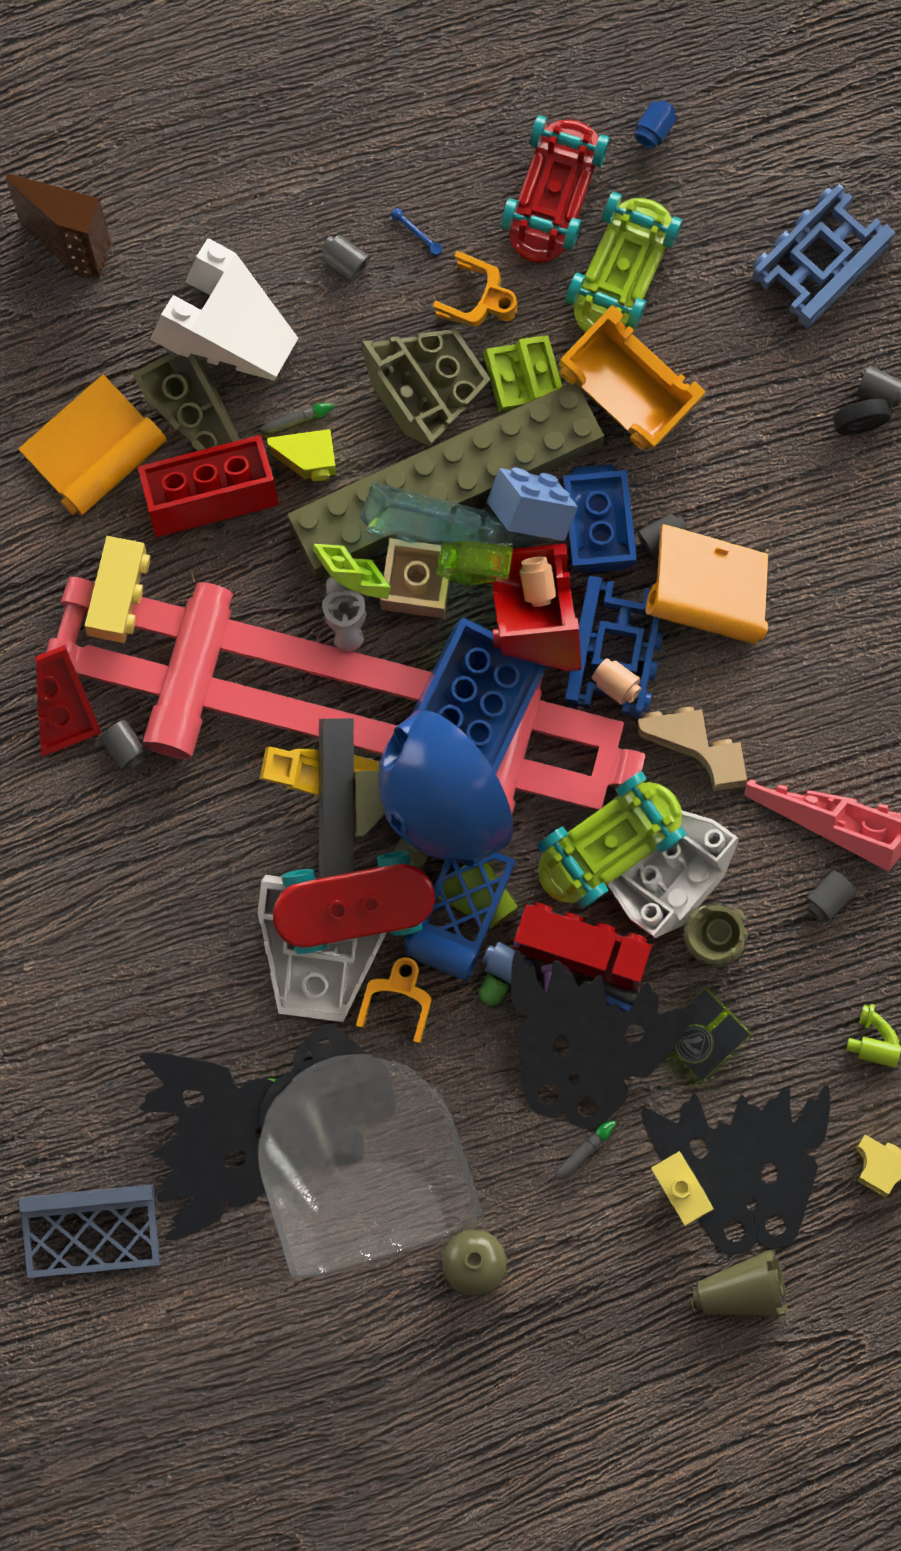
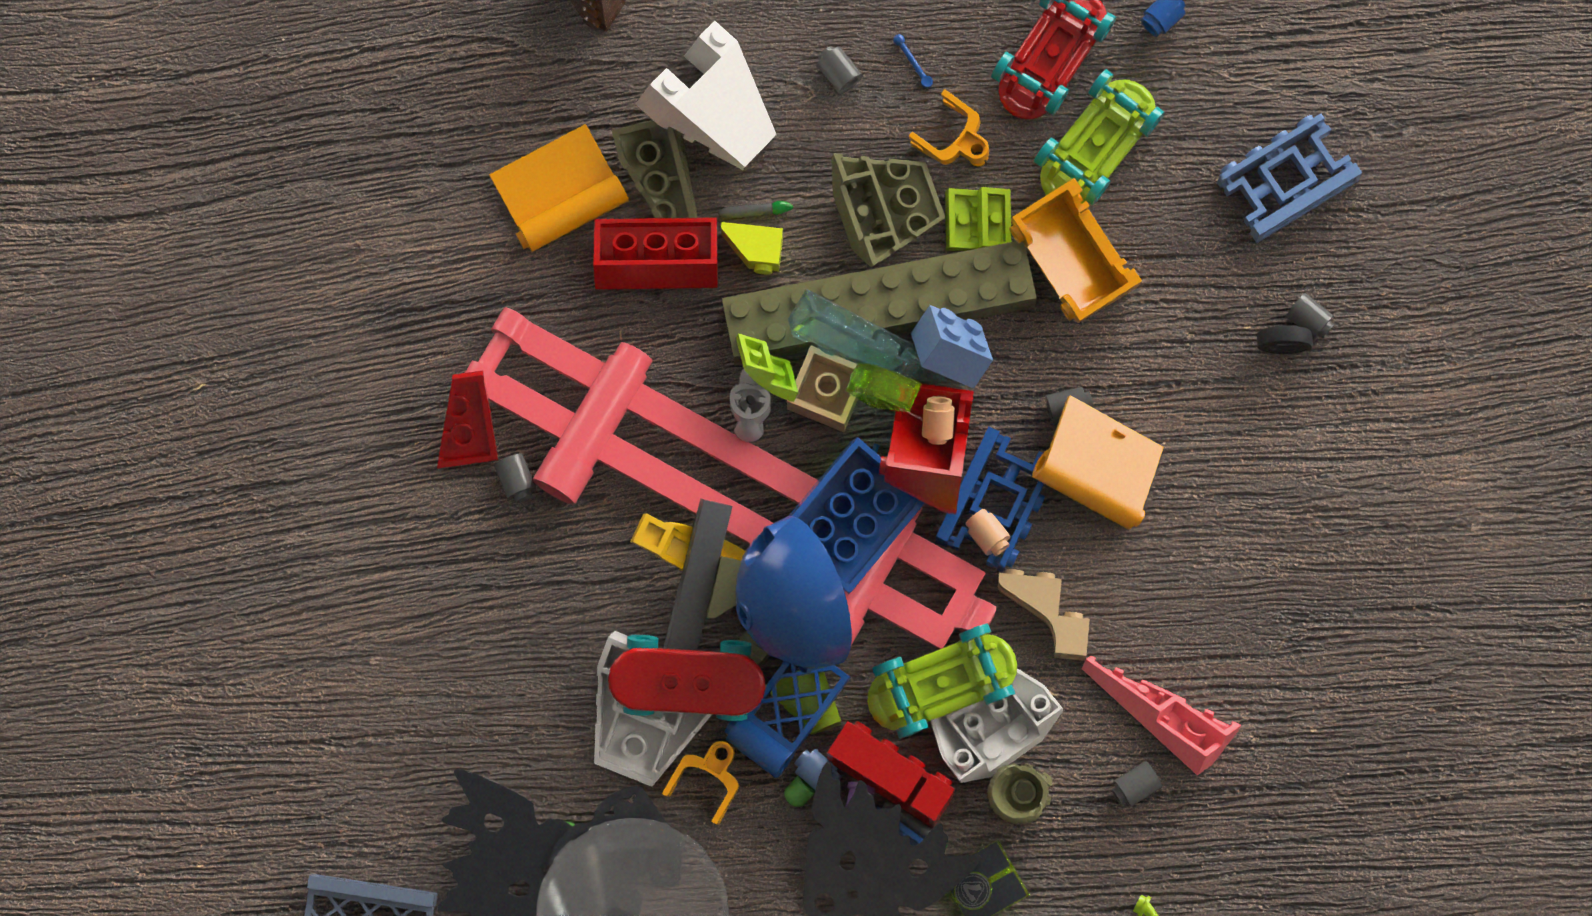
camera: 15 degrees right, 0 degrees up
light yellow brick [85,536,151,643] -> none
blue slope [563,464,637,573] -> none

